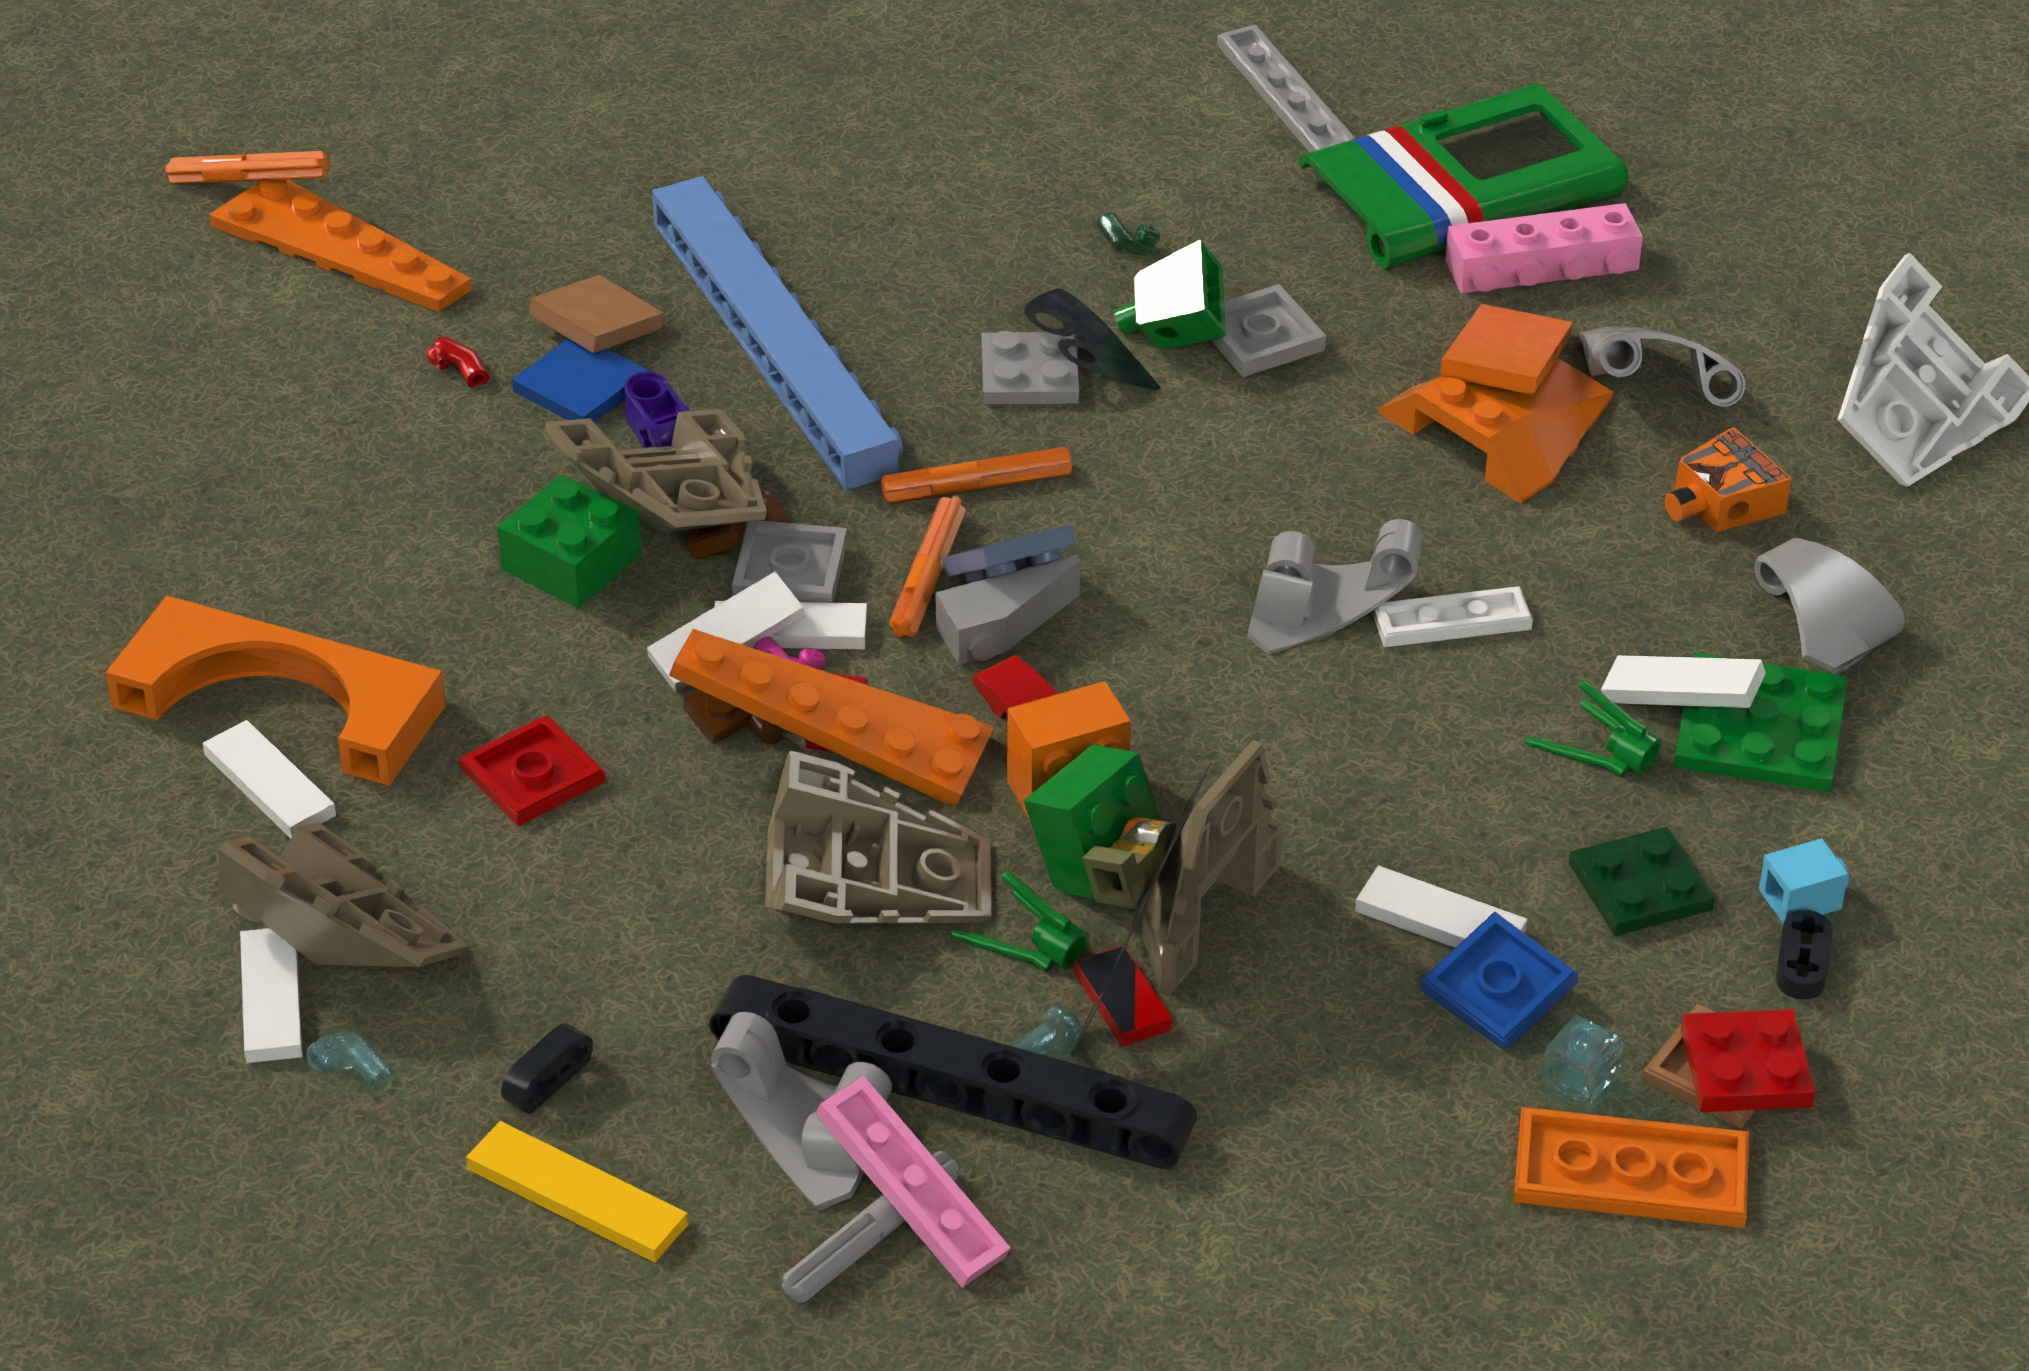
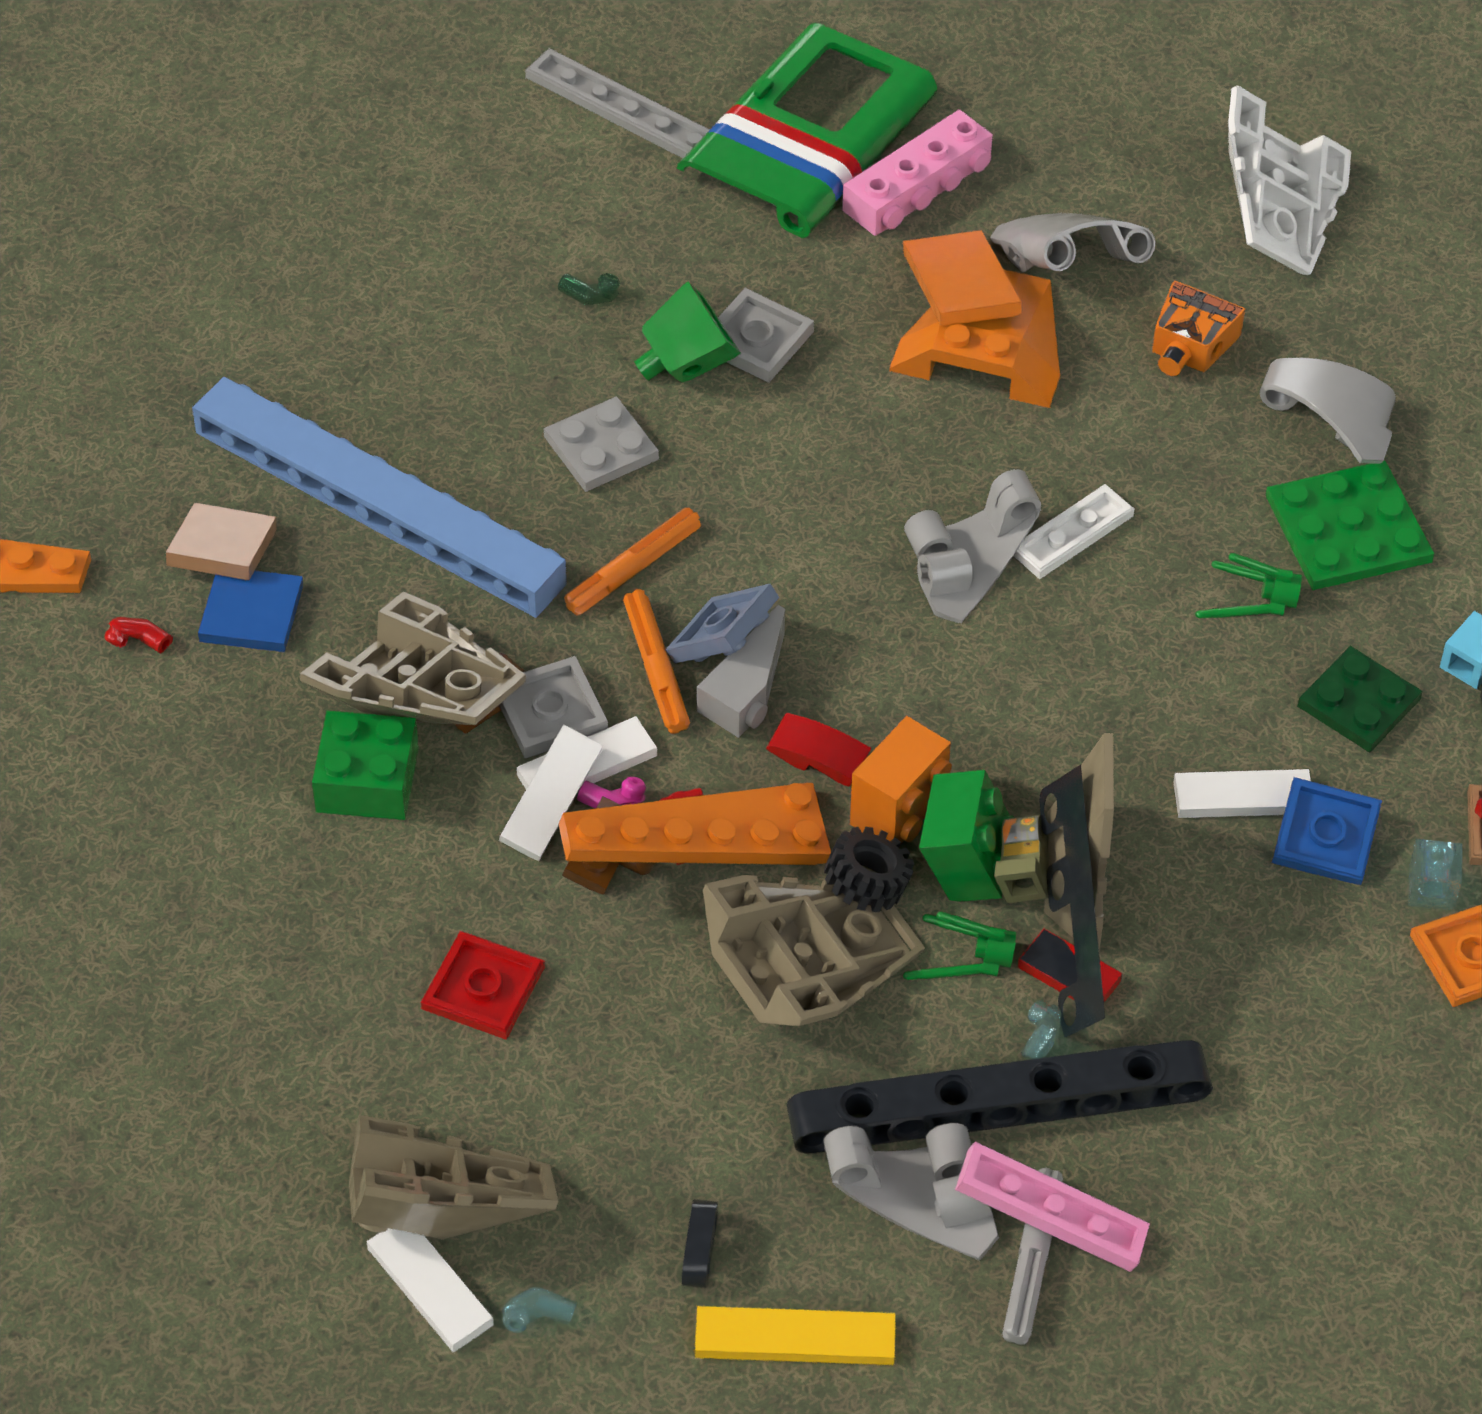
camera: 30 degrees left, 10 degrees up
orange arch [106,595,446,786] -> none
white tile [203,720,336,838] -> none
dark purple piece [625,371,691,448] -> none
black piece [1024,289,1160,390] -> none
white tile [1601,655,1766,708] -> none
none -> black tyre [824,827,914,912]

